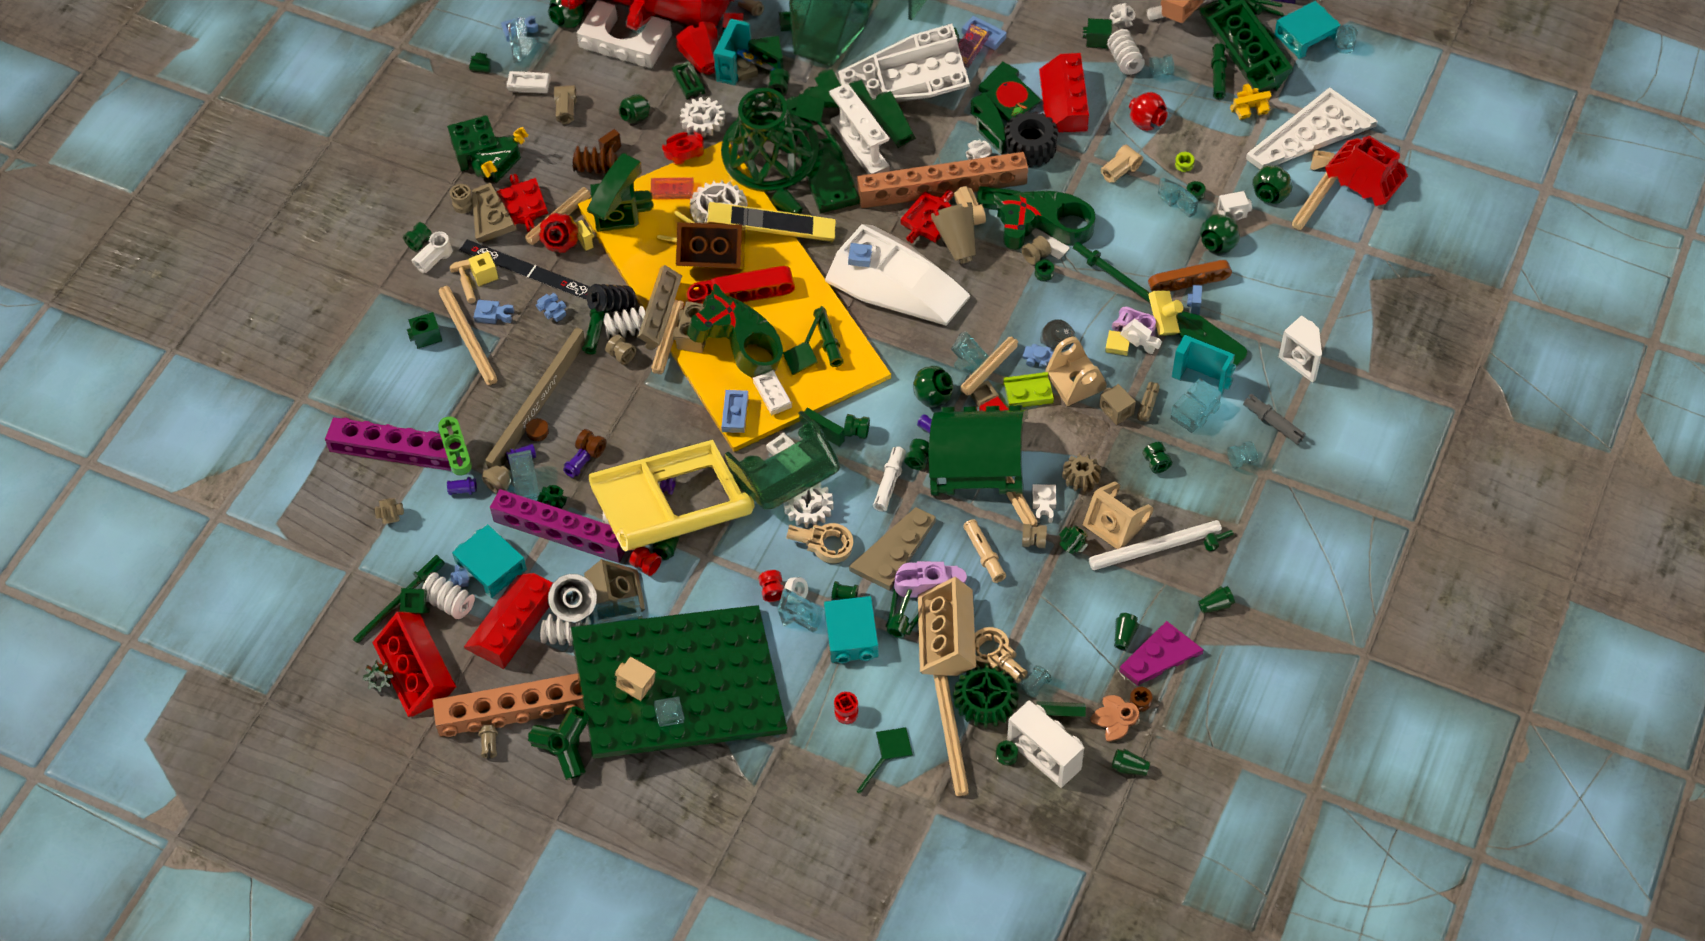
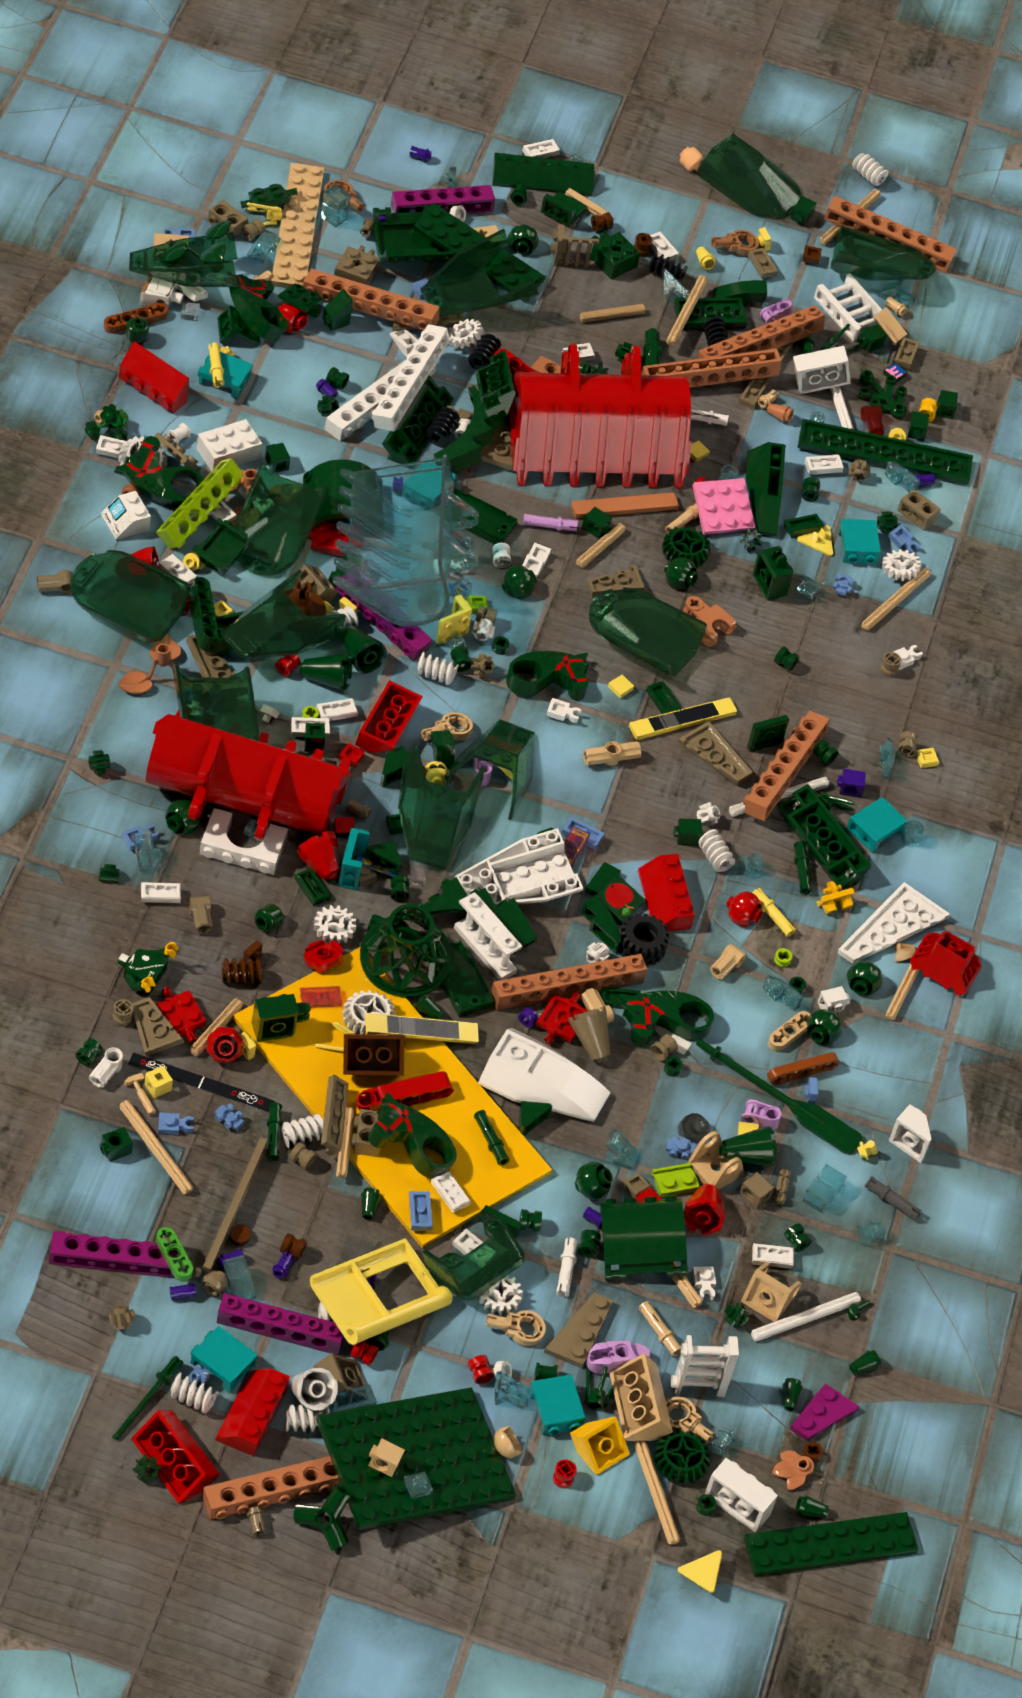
camera: 20 degrees left, 5 degrees down
dark green panel [400,588,430,613] -> none
dark green bracket [447,115,498,172] -> none
dark green gear [537,485,567,509] -> none
dark green slope [587,153,642,221] -> none
black piece [587,284,636,313] -> none
dark green piece [783,306,824,375] -> none
dark green piece [795,94,843,152] -> none
medium blue plate [848,243,872,267] -> none
dark green piece [857,727,913,794] -> none
tan axle [961,336,1018,396] -> none
dark tan wheel [1022,524,1047,549] -> none
dark green tile [1036,701,1086,717] -> none
dark tan gear [1062,452,1102,493] -> none
white plate [1120,319,1162,354] -> none
light yellow tile [1148,291,1183,336] -> none
teal panel [1172,335,1236,397] -> none
none -> dark green cone [361,1187,381,1220]
none -> tan hair [494,1426,523,1459]
none -> dark purple bush [518,1008,538,1028]
none -> dark green slope [519,1101,552,1136]
none -> yellow slope [570,1417,630,1474]
none -> white fence [671,1335,739,1397]
none -> light yellow piece [678,1550,722,1593]
none -> red cone [684,1183,726,1235]
none -> dark green cone [719,1126,777,1167]
none -> dark green plate [744,1512,919,1576]
none -> light yellow pin [752,888,796,937]
none -> white plate [752,1243,794,1269]
none -> tan beam [768,1011,811,1052]
none -> light yellow plate [857,1140,878,1161]

